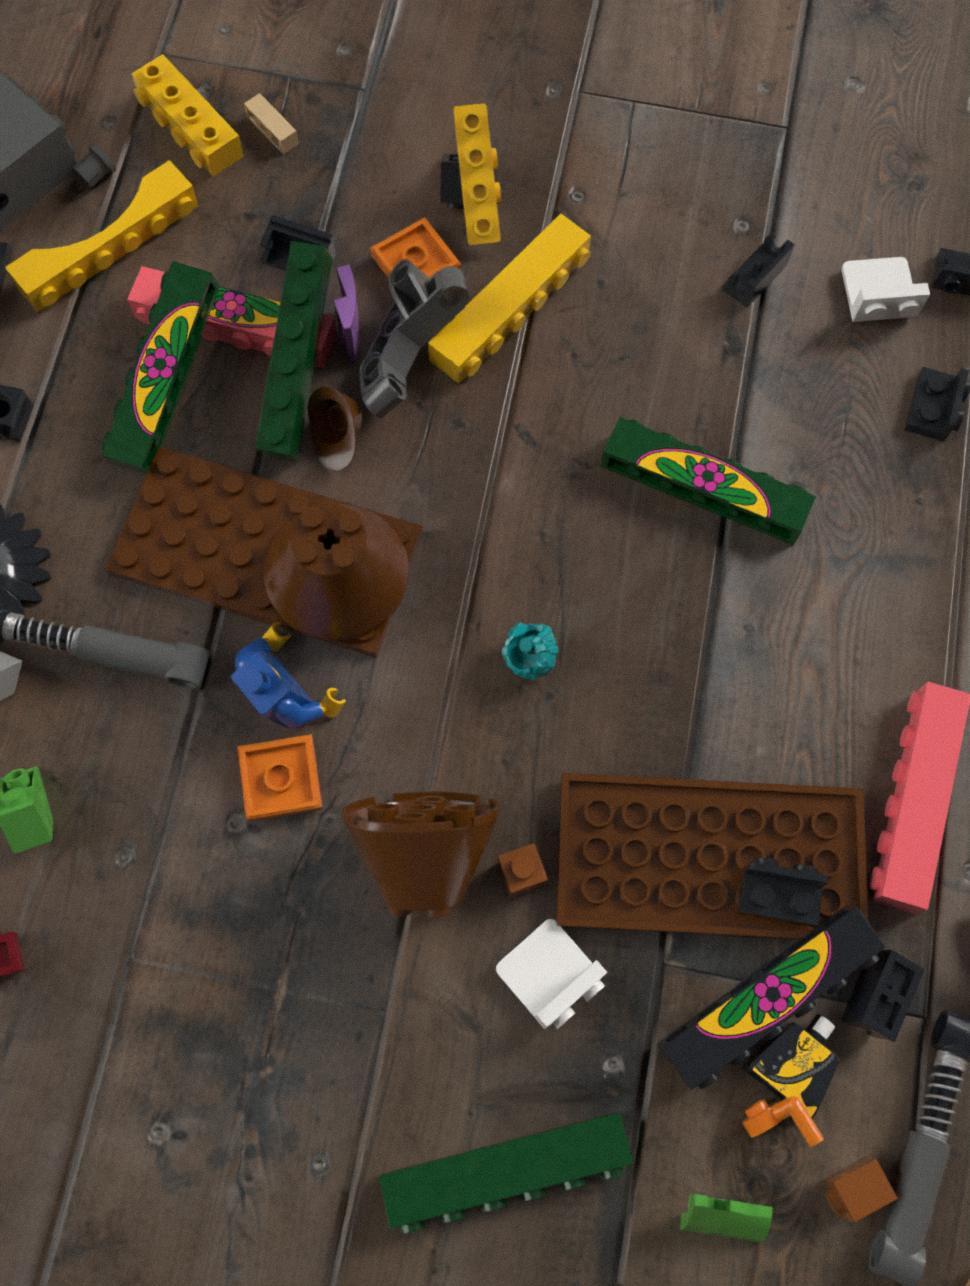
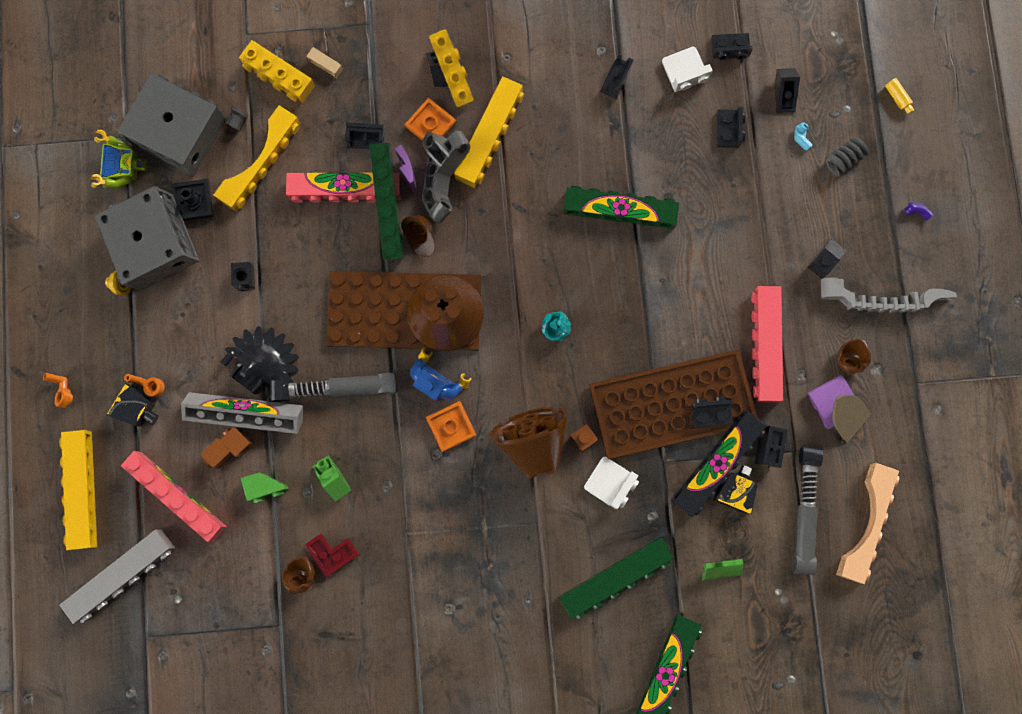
camera: 10 degrees left, 10 degrees up
dark green brick [102,261,219,475] -> none
orange plate [742,1096,824,1147] -> none
dark orange brick [823,1157,898,1223] -> none

